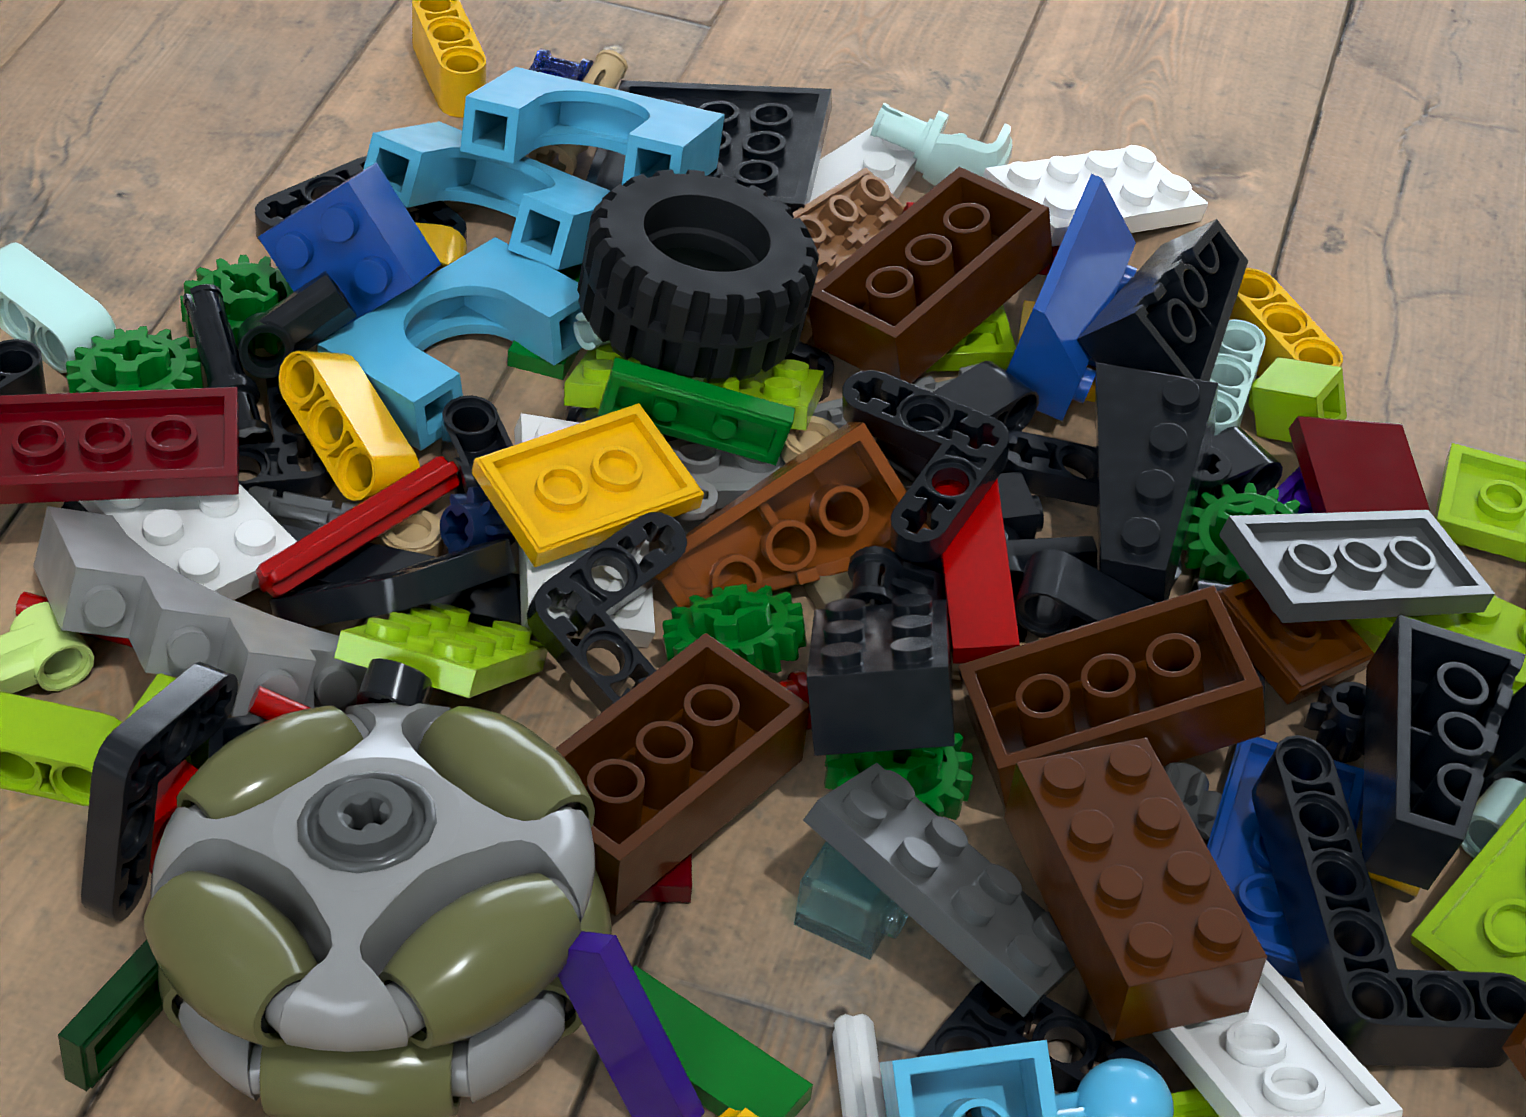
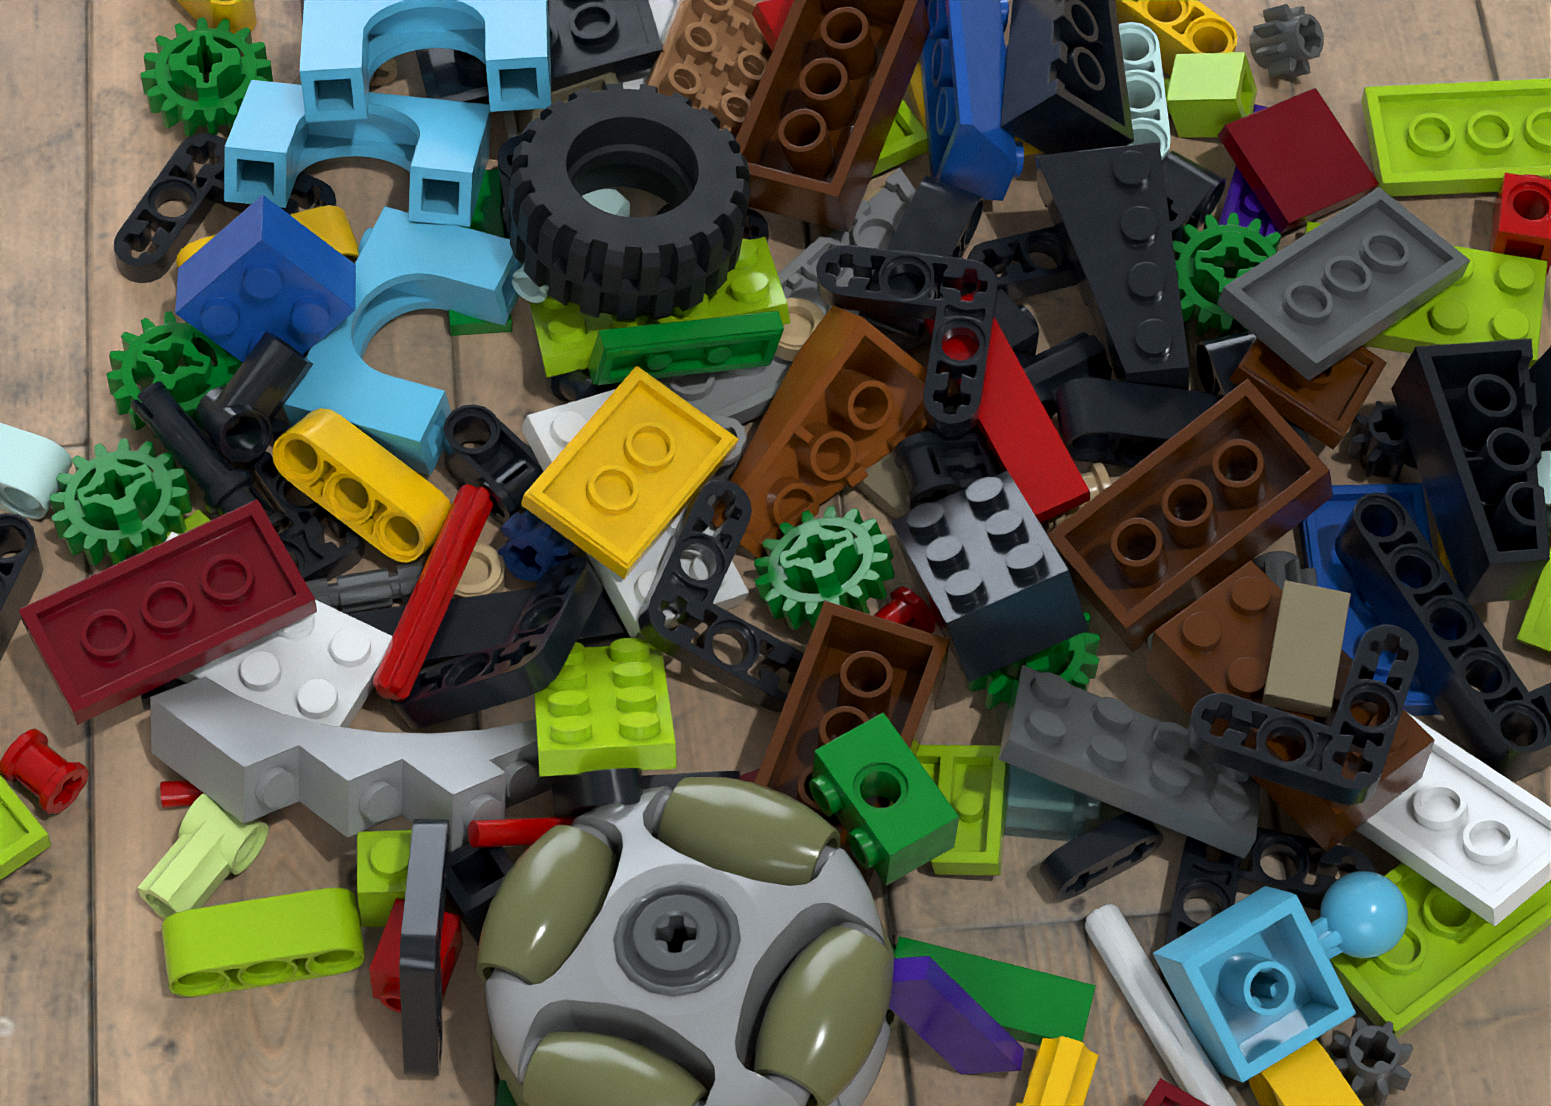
camera: 20 degrees left, 15 degrees up
none -> green gear [141,18,273,137]
none -> green brick [809,713,959,886]
none -> lime wing [916,744,1009,876]
none -> black beam [1039,812,1163,900]
none -> black beam [1187,624,1419,805]
none -> dark grey gear [1250,4,1324,79]
none -> dark tan tile [1262,580,1351,718]

